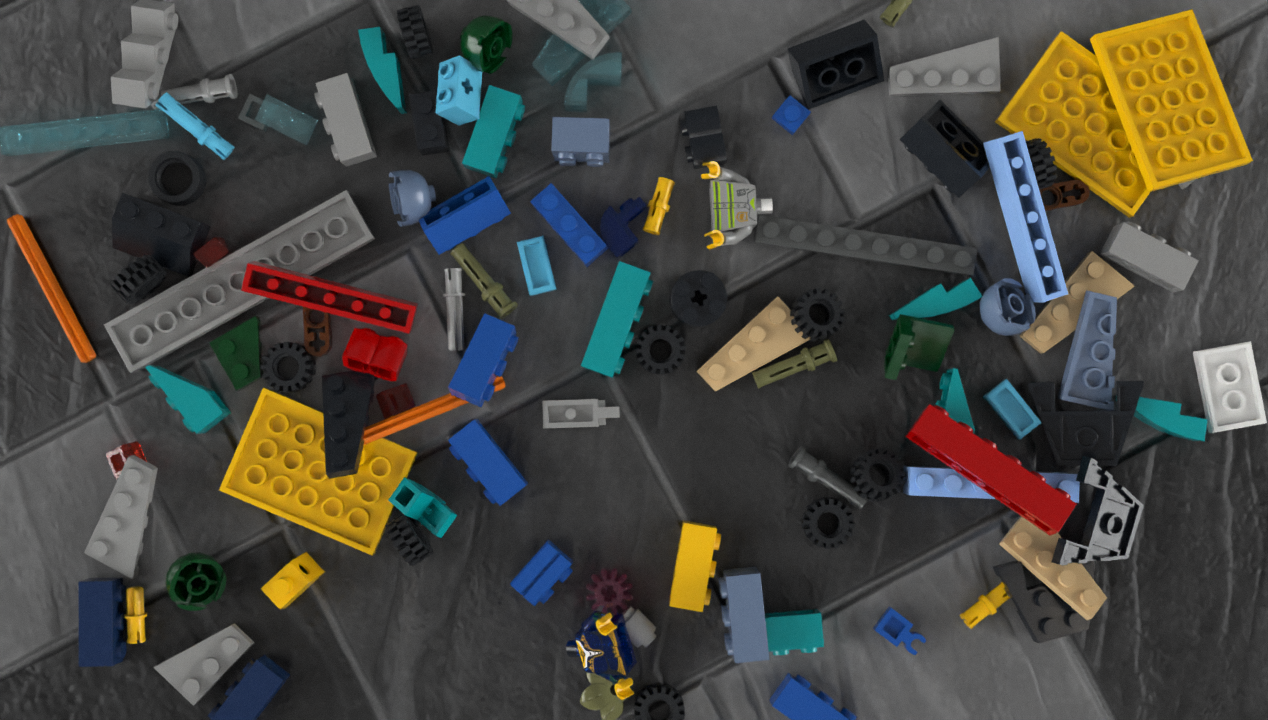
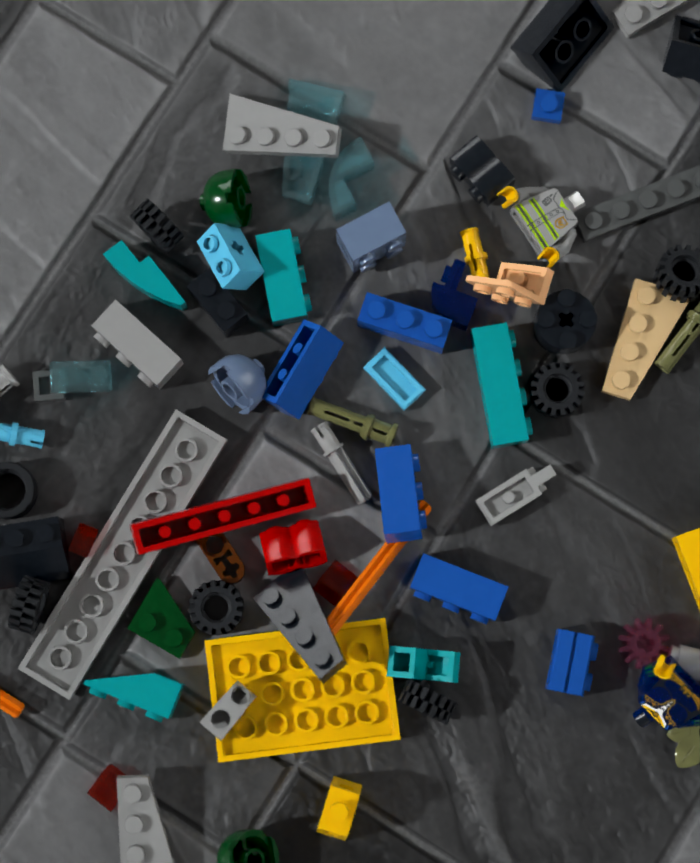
camera: 30 degrees left, 5 degrees down
none -> light grey leg [200,681,257,741]
none -> light nougat bracket [465,262,554,308]

